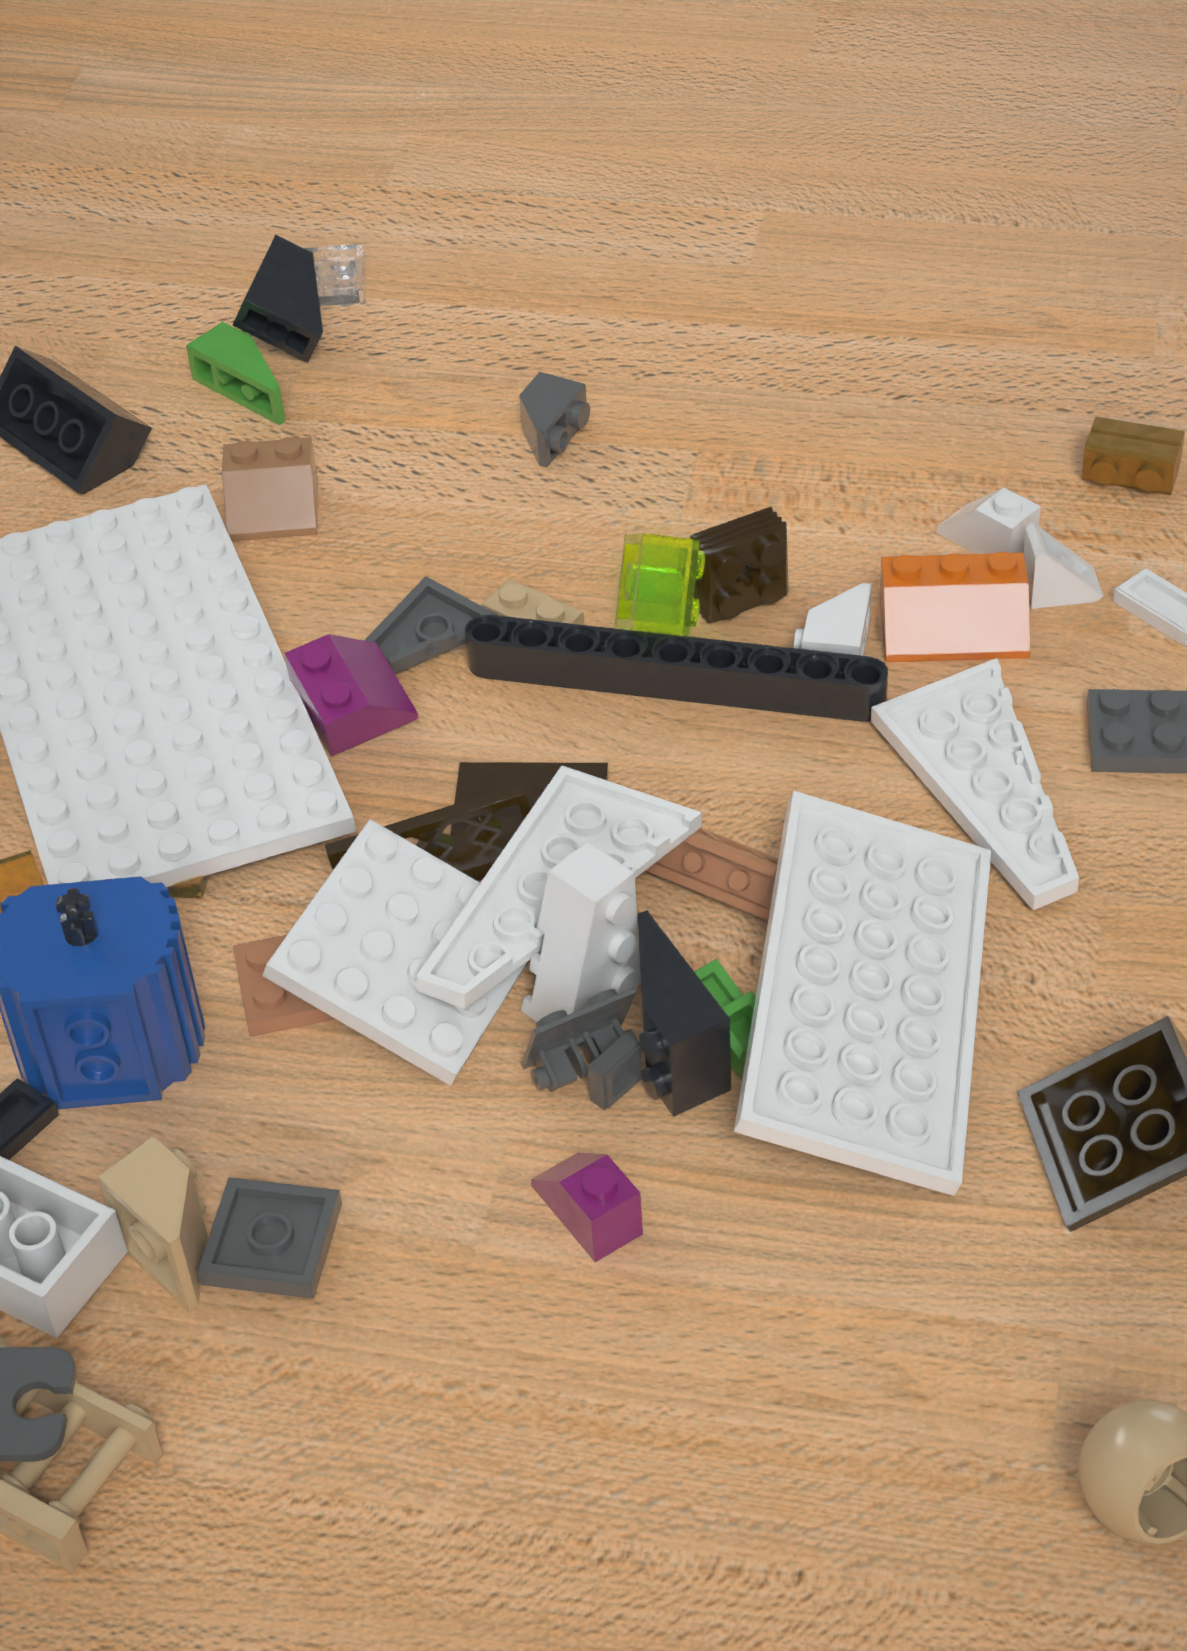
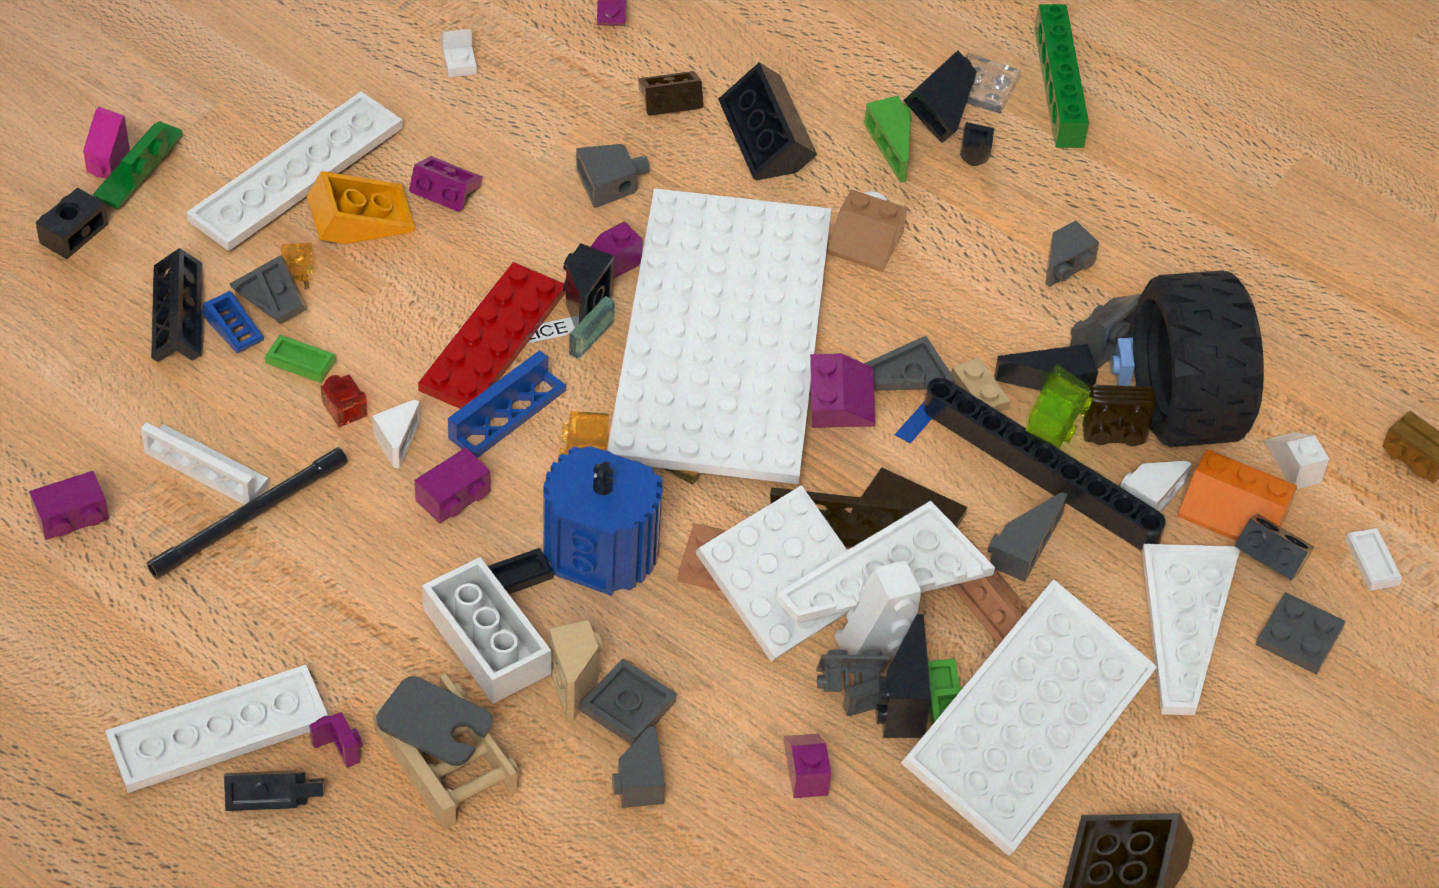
camera: 20 degrees right, 5 degrees up
white slope [1024,522,1104,609] -> none
none -> dark grey slope [612,726,665,808]
none -> blue sticker [894,401,932,443]
none -> black plate [960,122,994,166]
none -> dark grey slope [988,492,1068,582]
none -> black slope [994,344,1098,396]
none -> green brick [1034,4,1089,148]
none -> dark grey slope [1070,294,1141,370]
none -> light blue bracket [1110,338,1135,386]
none -> black tyre [1133,270,1264,447]
none -> black brick [1234,513,1314,580]

